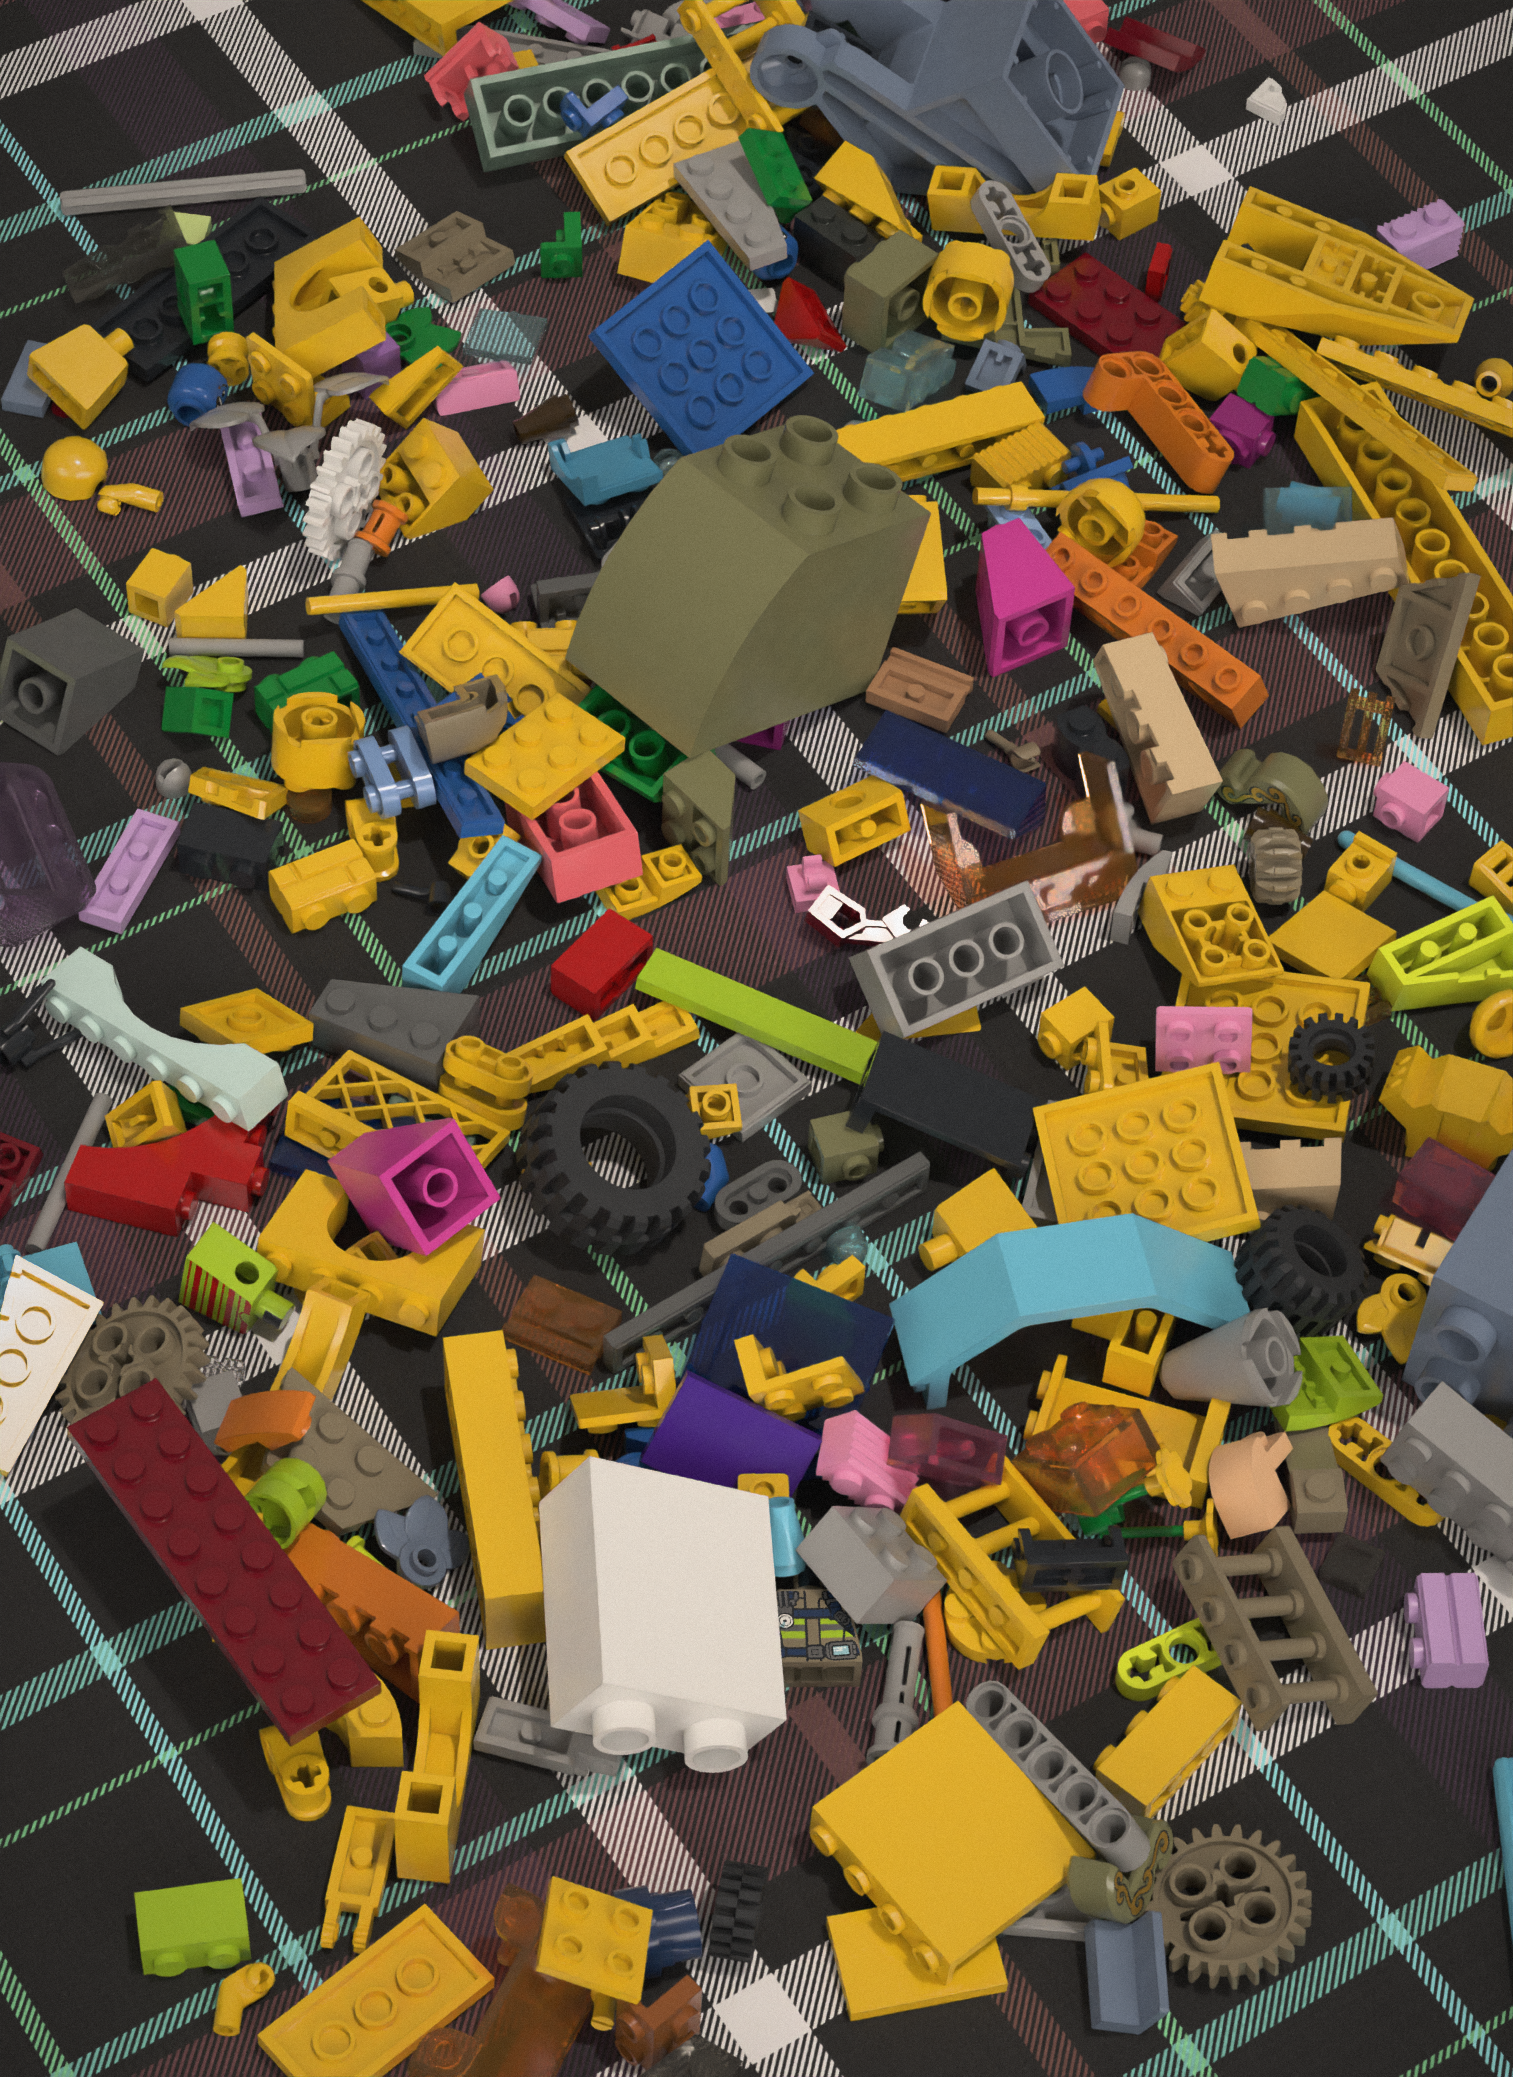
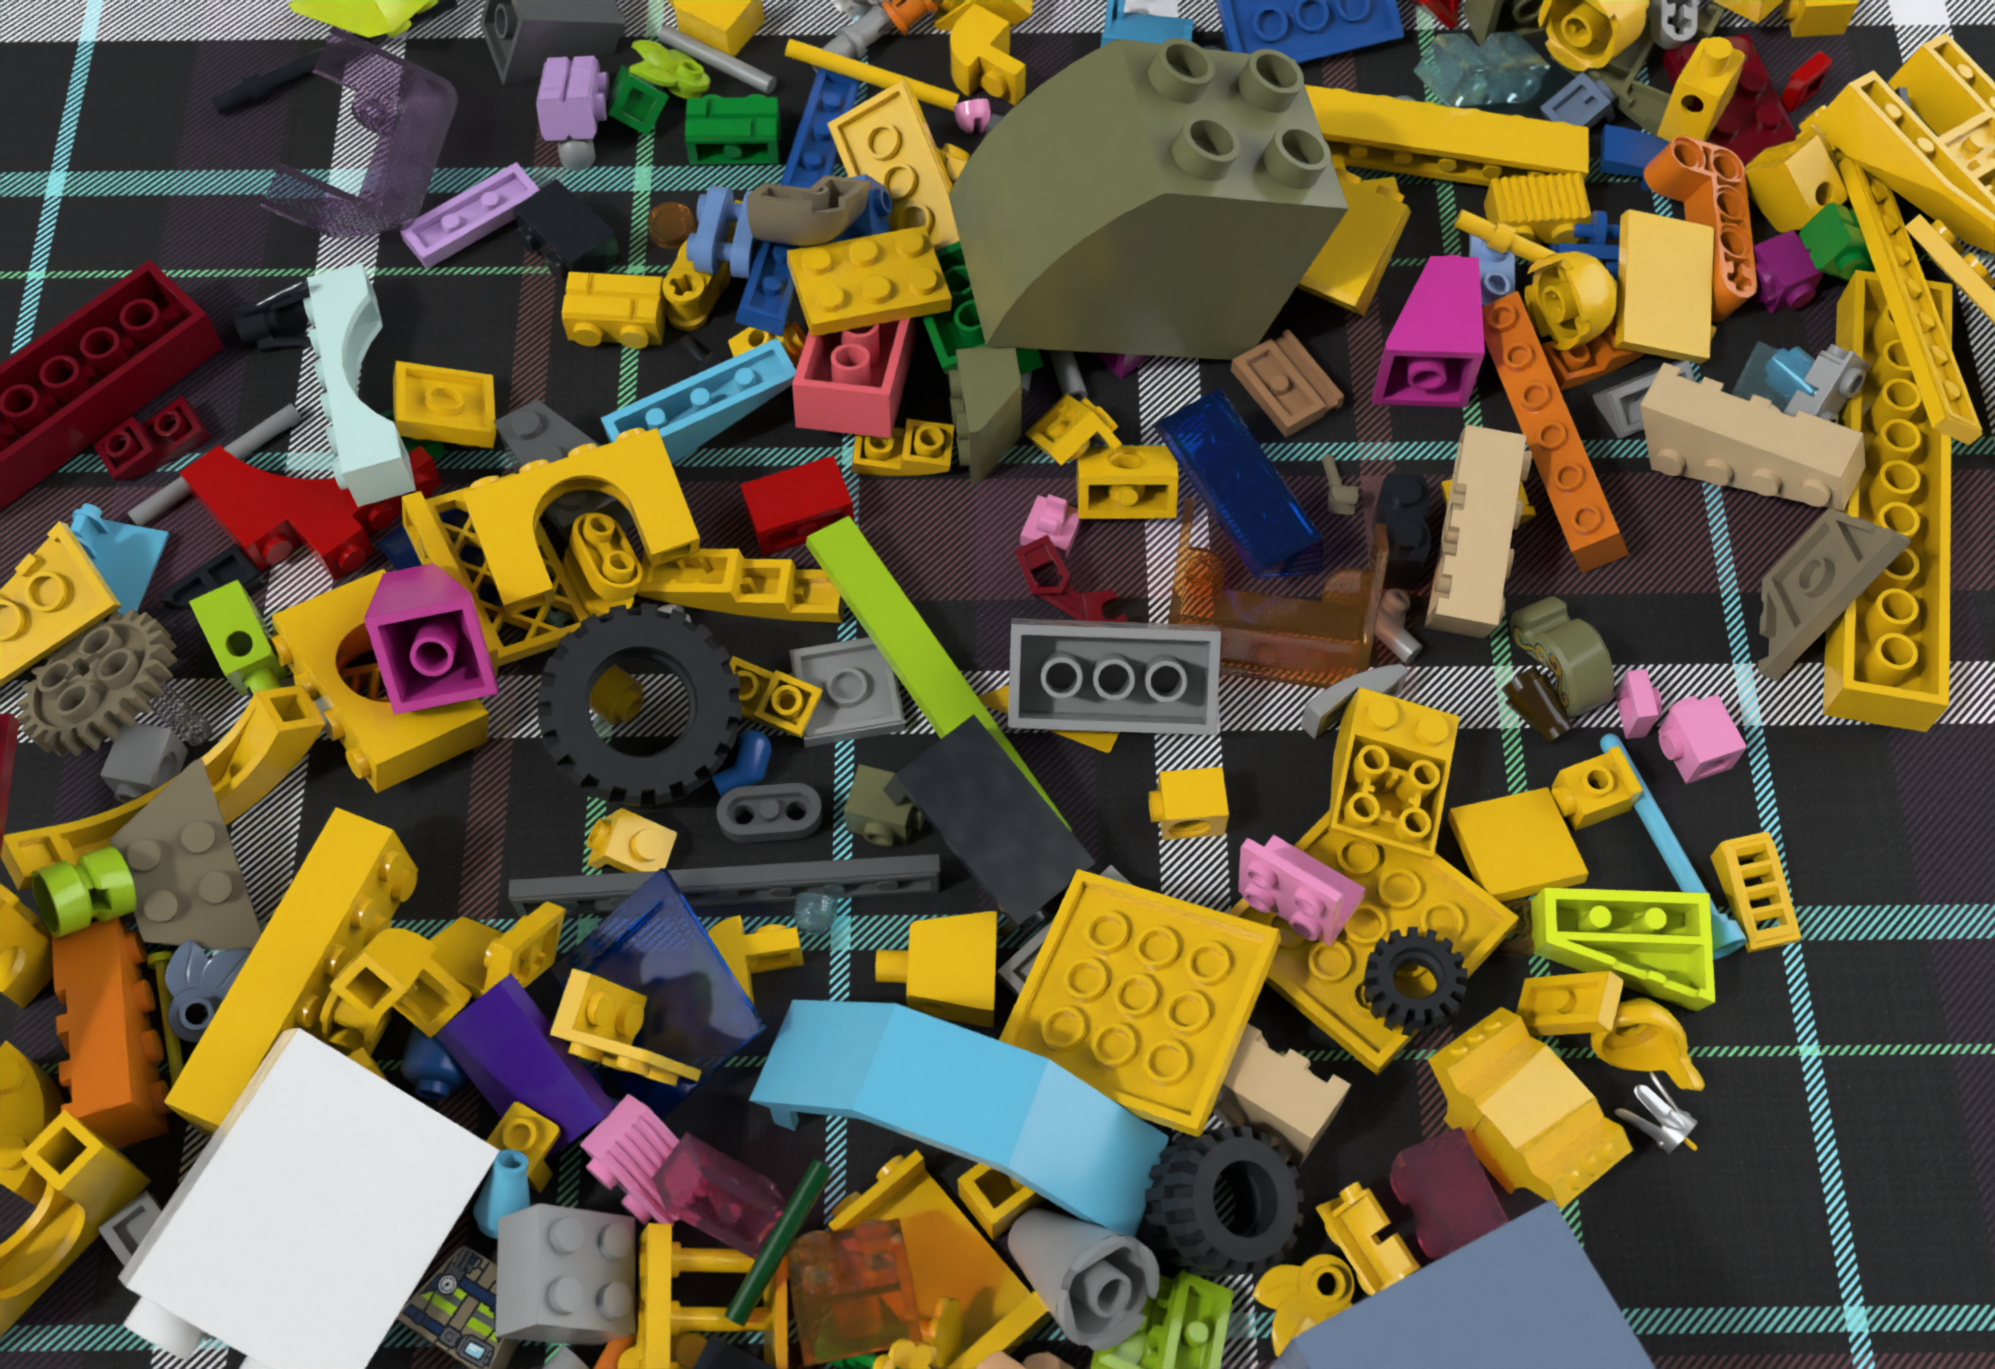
camera: 35 degrees right, 10 degrees up
yellow slope [105,1080,187,1148] -> none
yellow wing [188,767,289,820] -> none
orange slope [214,1390,316,1453] -> none
yellow brick [271,692,365,792] -> none
clear orange plate [502,1275,622,1375] -> none
dark tan hinge [699,1190,822,1277] -> none
yellow bracket [1081,1021,1149,1095] -> none
dark tan gear [1248,827,1303,905] -> none
clear orange tile [1336,687,1396,767] -> none
none -> black tile [158,543,268,610]
none -> yellow brick [329,928,472,1038]
none -> yellow arch [462,427,700,617]
none -> lavender brick [536,56,610,141]
none -> yellow bracket [587,808,677,873]
none -> dark green bar [724,1158,834,1327]
none -> yellow brick [950,3,1026,106]
none -> yellow bracket [1025,394,1122,466]
none -> yellow plate [1516,971,1624,1037]
none -> bright pink plate [1614,669,1662,739]
none -> yellow tile [1615,209,1714,364]
none -> yellow torso [1656,37,1746,142]
none -> light grey hinge [1783,344,1868,424]

